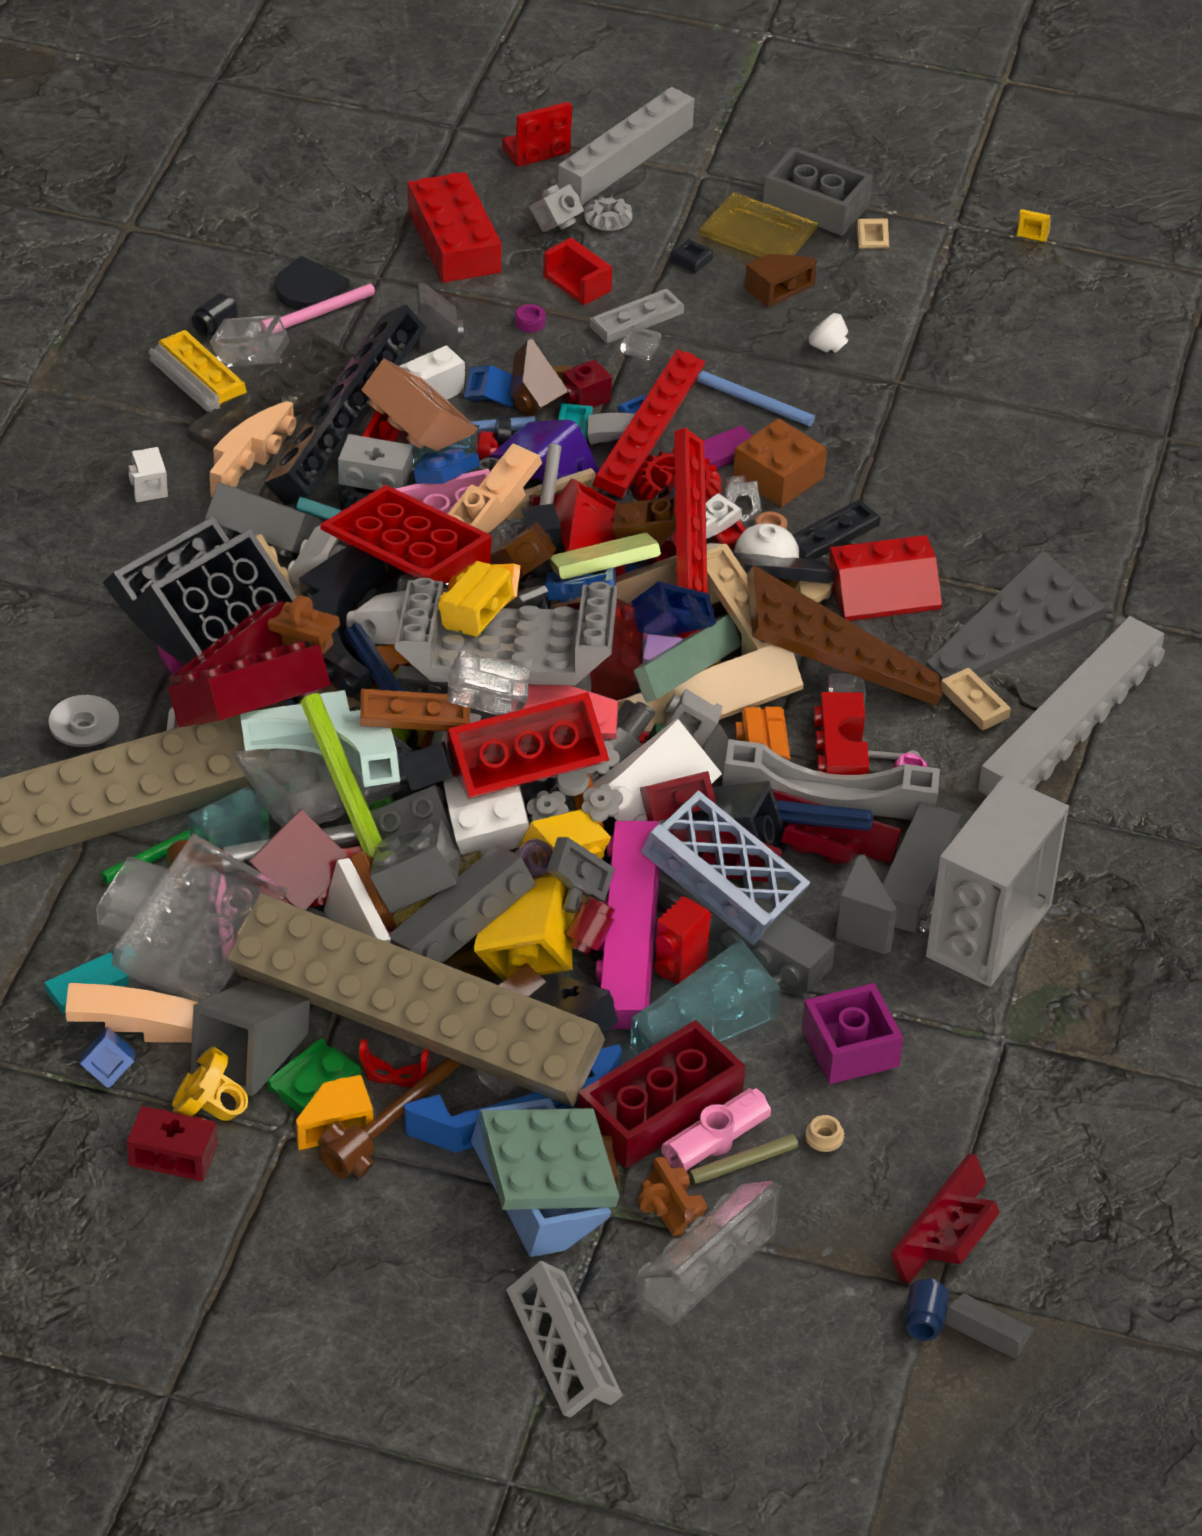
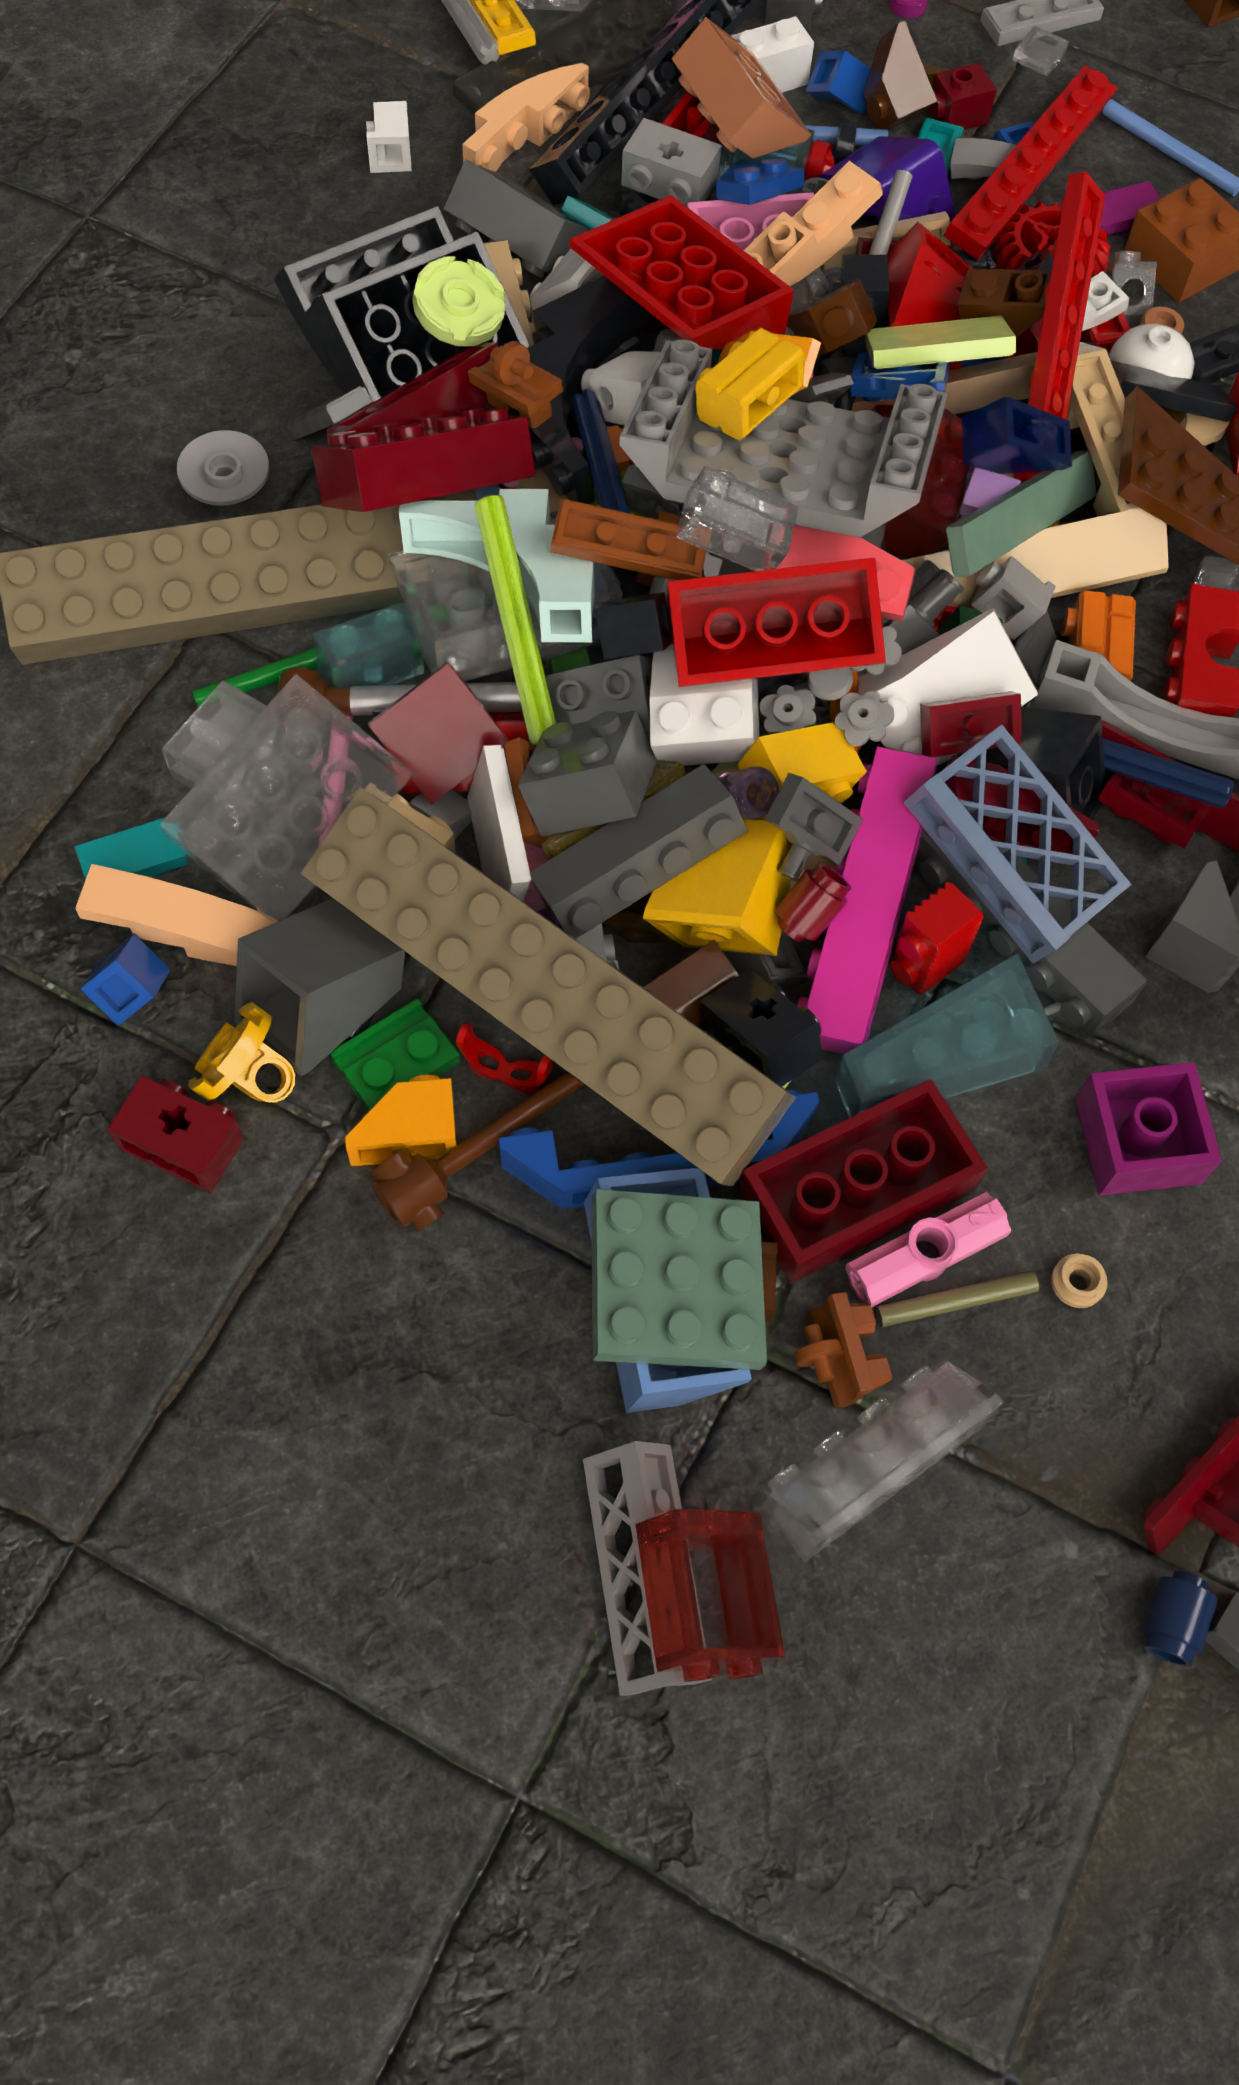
camera: 10 degrees right, 20 degrees up
none -> dark grey tile [285,386,373,440]
none -> yellowish green tile [412,257,506,346]
none -> clear red window [635,1509,785,1682]

